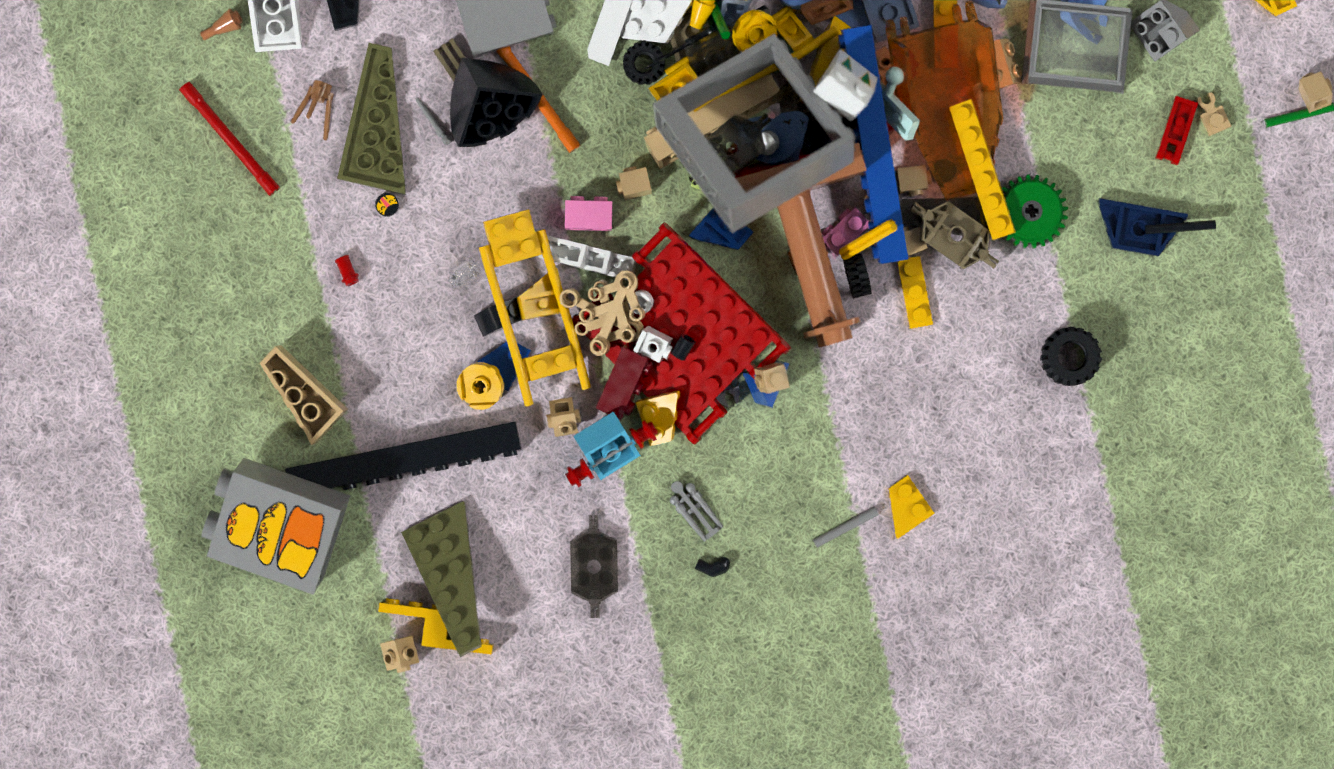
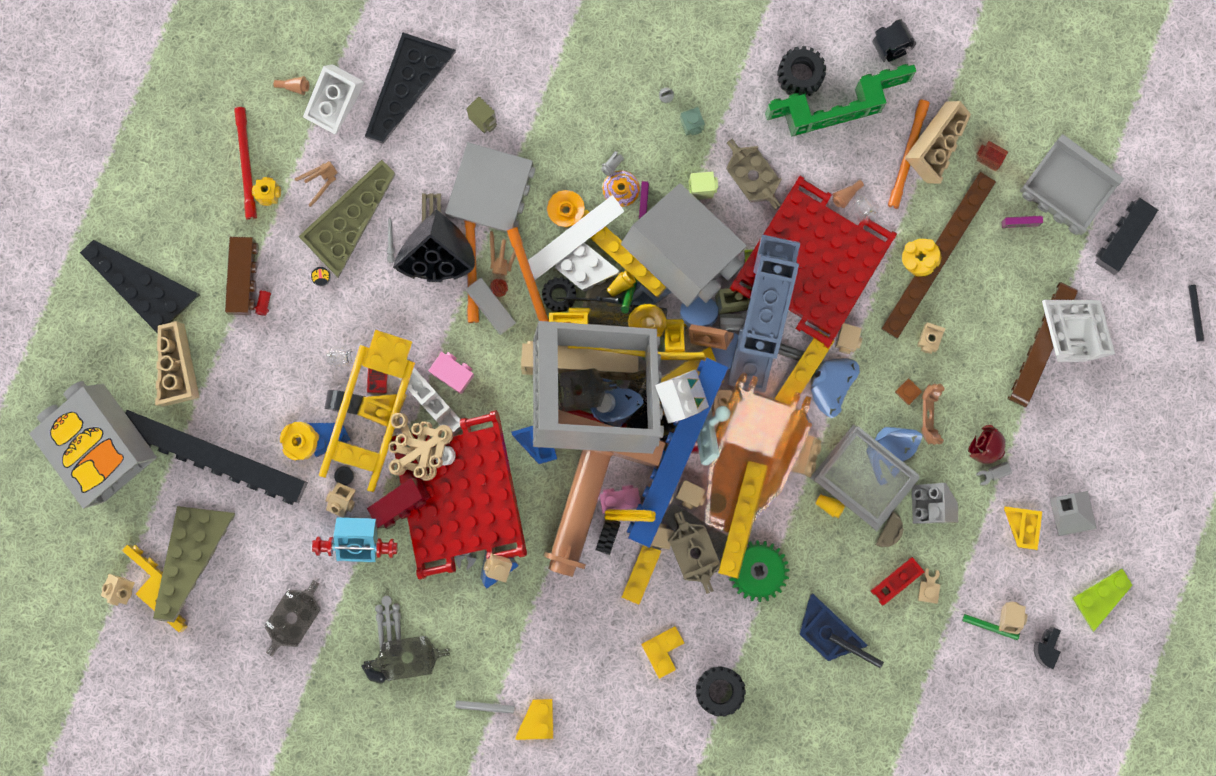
camera: 30 degrees right, 5 degrees down
tan brick [616,166,652,200] -> none
white brick [633,326,673,363] -> none
yellow wing [636,390,680,446] -> none
black hinge [671,334,696,361] -> none
none -> black wing [80,240,200,334]
none -> reddish brown brick [225,236,259,315]
none -> yellow brick [252,177,281,206]
none -> black tile [334,466,354,486]
none -> clear smoke plate [364,635,450,682]
none -> red tile [367,368,388,394]
none -> light grey tile [465,278,516,335]
none -> medium nougat plant [490,231,516,276]
none -> clear red plate [490,279,508,297]
none -> orange piece [507,227,549,322]
none -> yellow plate [641,626,684,679]
none -> yellow cone [816,494,845,519]
none -> dark tan tile [875,511,904,547]

